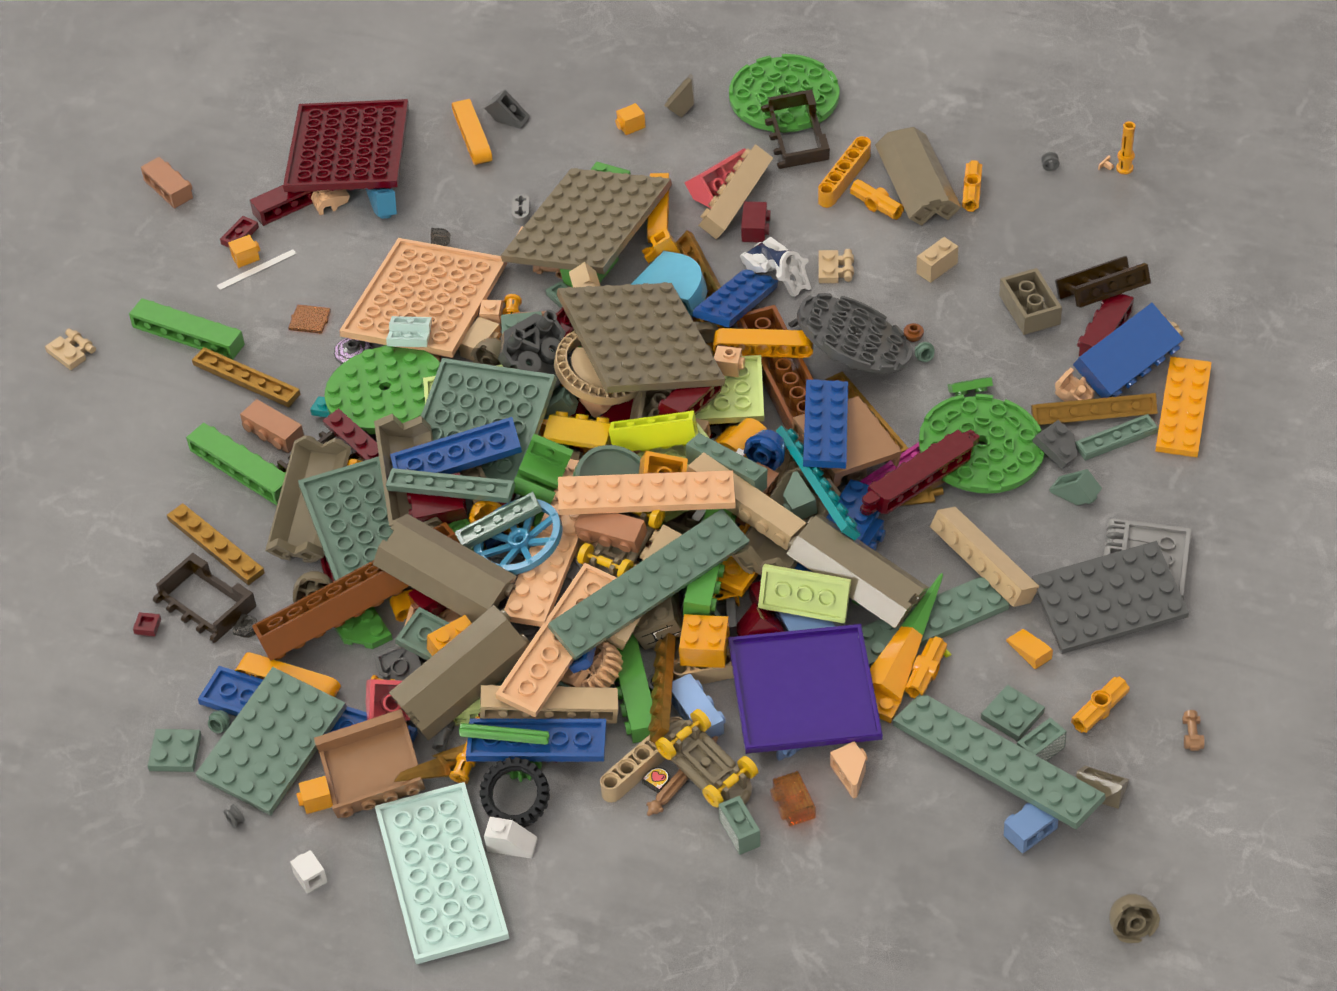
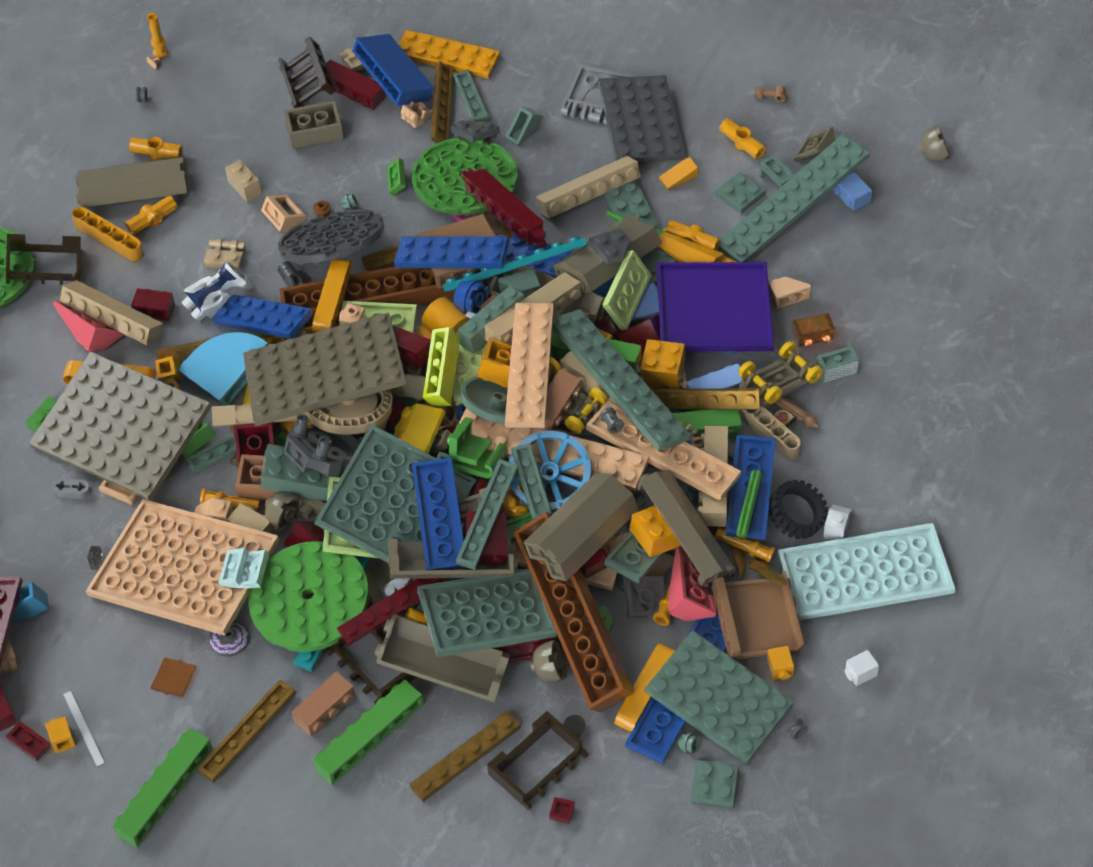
camera: 85 degrees left, 5 degrees up
none -> light nougat tile [261,195,307,232]
none -> dark grey plate [588,228,630,266]
none -> dark grey bush [599,407,624,434]

